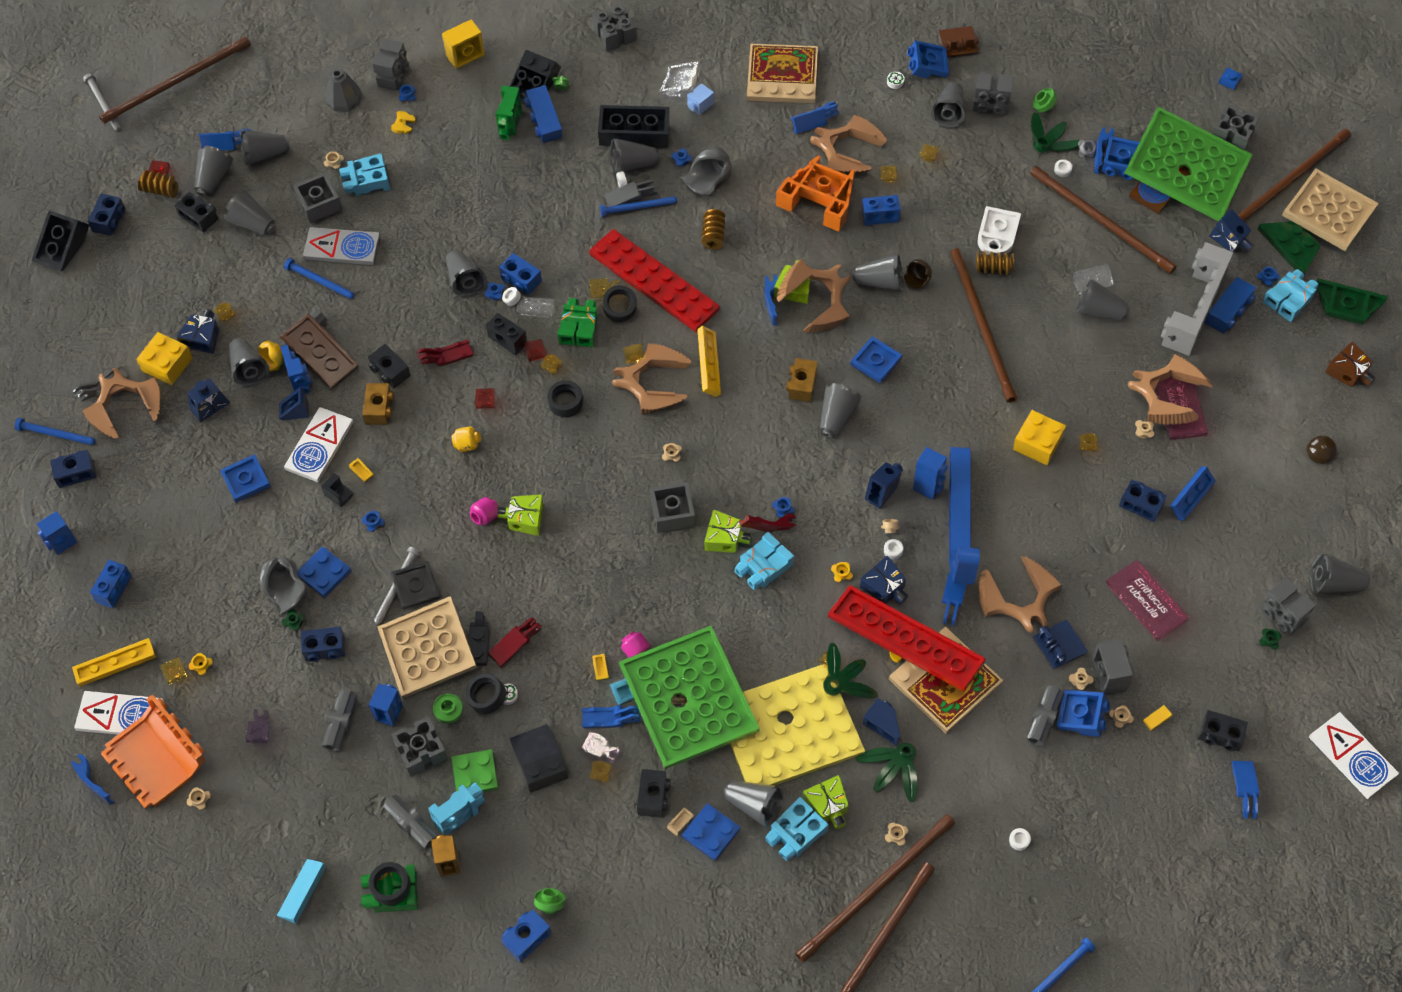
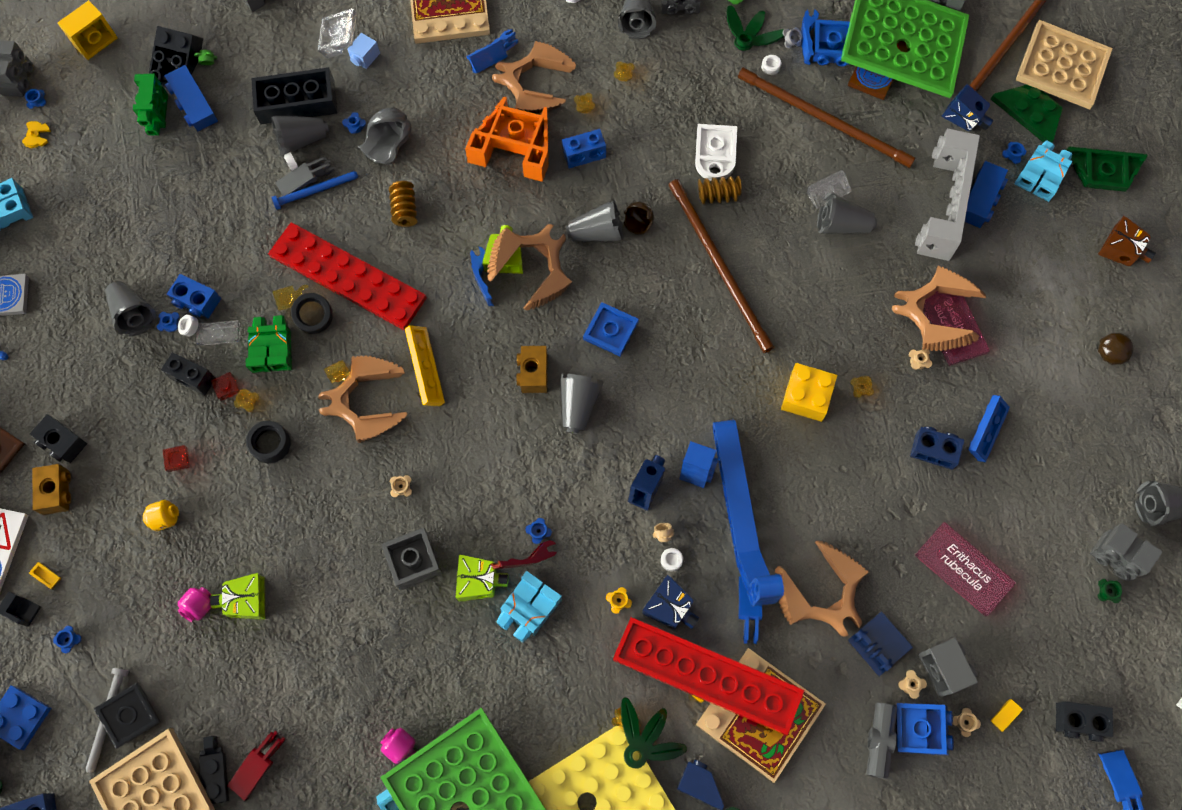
camera: 10 degrees left, 10 degrees up
dark red arm [417,339,474,366] -> none
yellow piece [592,654,609,681] -> none

